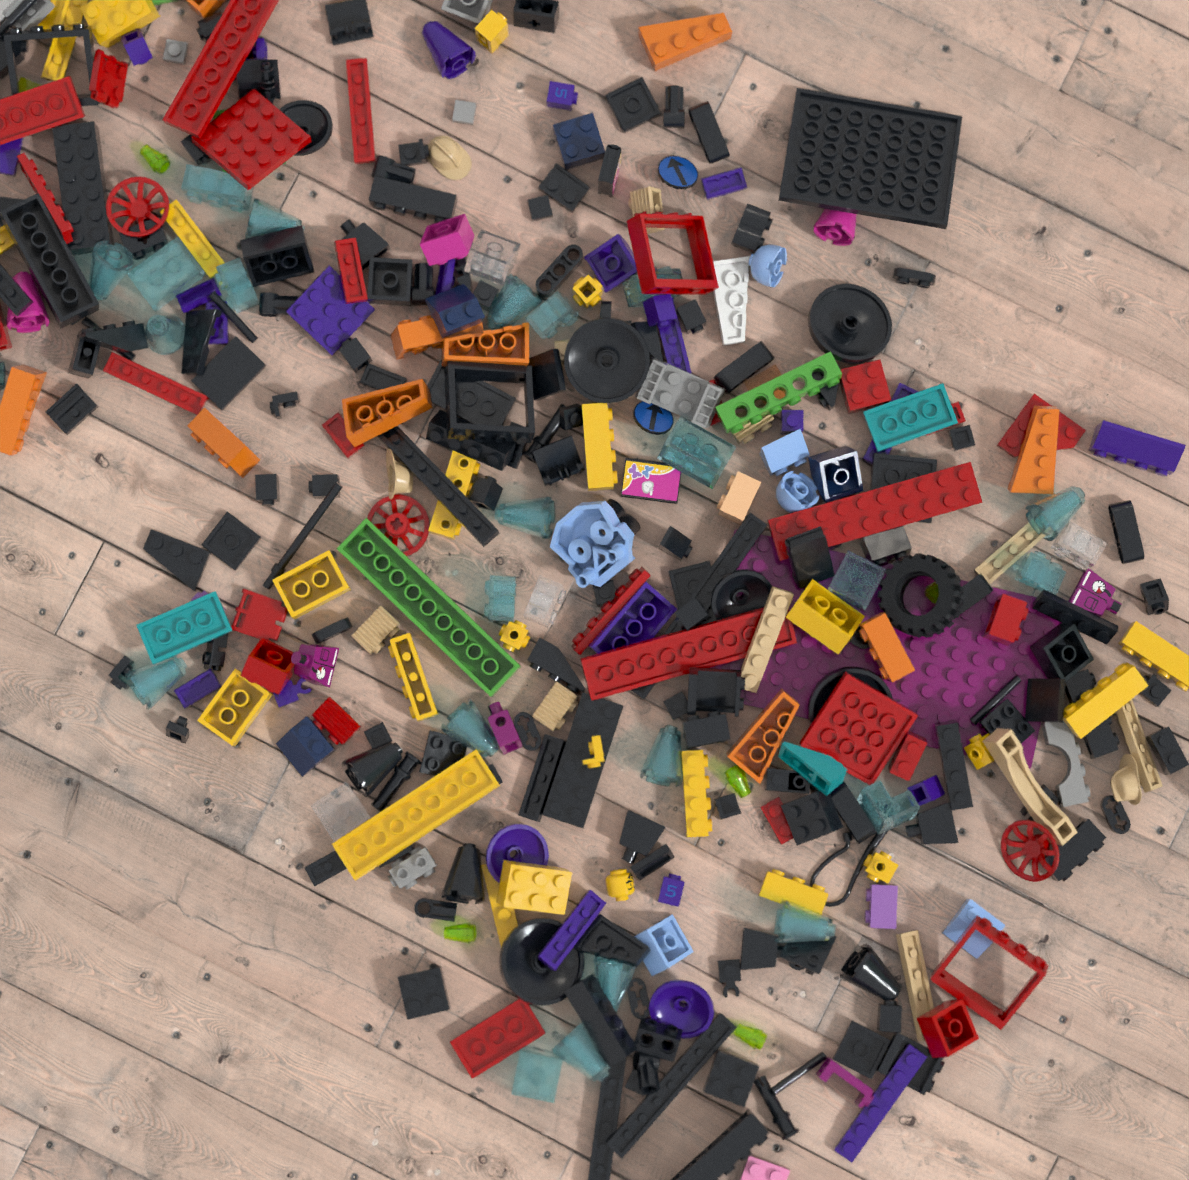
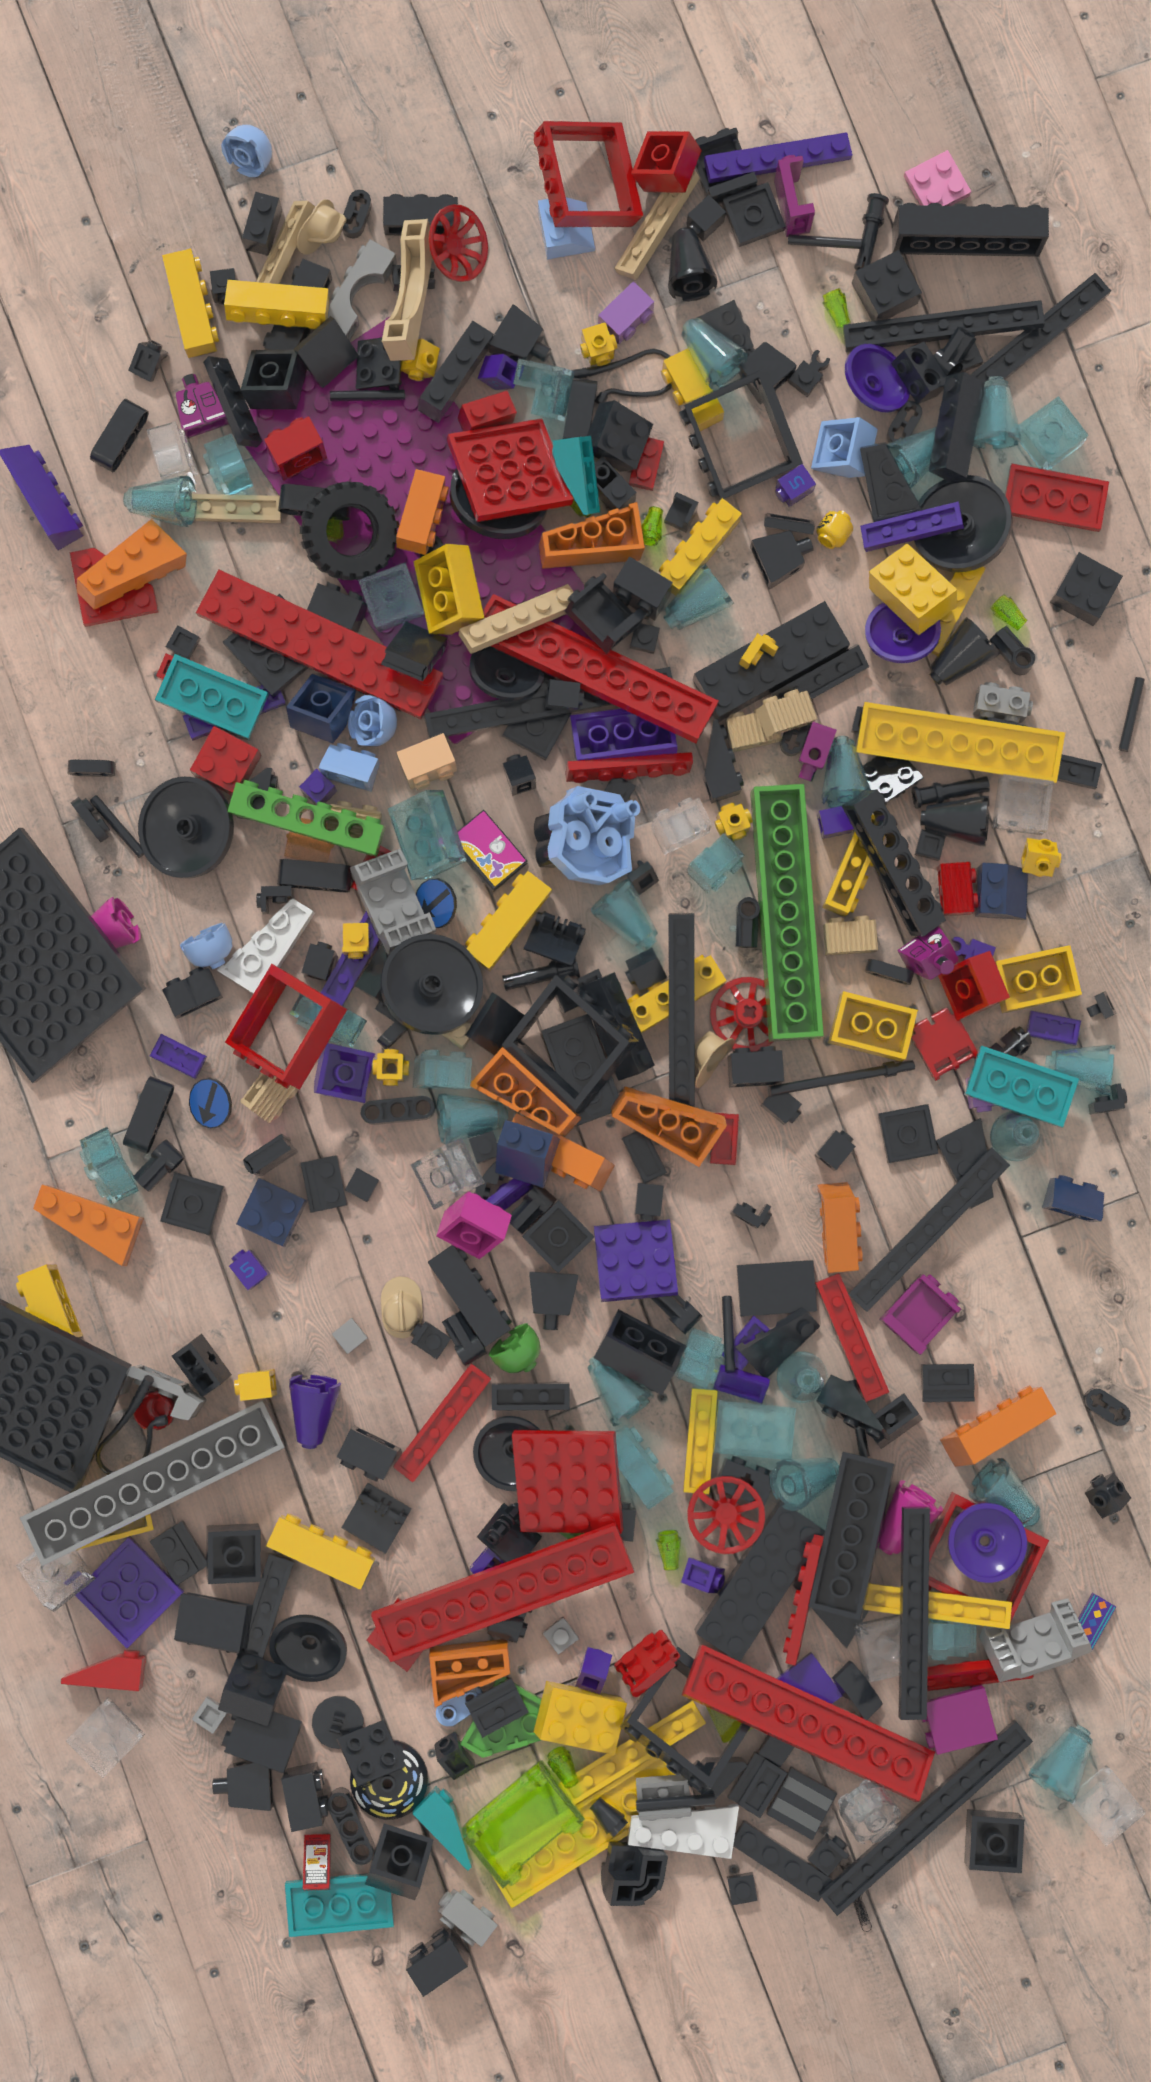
camera: 145 degrees left, 0 degrees up
red plate [334,238,368,304] -> none
black plate [559,403,583,430] -> none
dark purple brick [642,294,677,328] -> none
none -> black beam [67,759,116,777]
none -> clear light blue brick [79,1127,139,1205]
none -> black bar [90,795,144,858]
none -> black bracket [256,886,294,914]
none -> black brick [337,1425,400,1482]
none -> yellow bracket [342,923,369,959]
none -> bright green cylinder [489,1323,541,1373]
none -> black brick [492,1382,570,1411]
none -> black tile [627,860,659,895]
none -> black window [679,369,803,500]
none -> dark purple bracket [681,1558,725,1593]
none -> black brick [727,1046,784,1088]
none -> black piece [735,897,760,948]
none -> tan brick [756,689,818,738]
none -> dark purple brick [817,806,854,839]
none -> black brick [842,789,946,937]
none -> black plate [848,1147,1010,1312]
none -> magenta panel [879,1274,962,1355]
none -> clear light blue cone [990,1111,1041,1162]
none -> yellow brick [1021,838,1061,877]
none -> dark blue slope [1042,1175,1104,1222]
none -> black bar [1118,677,1145,752]

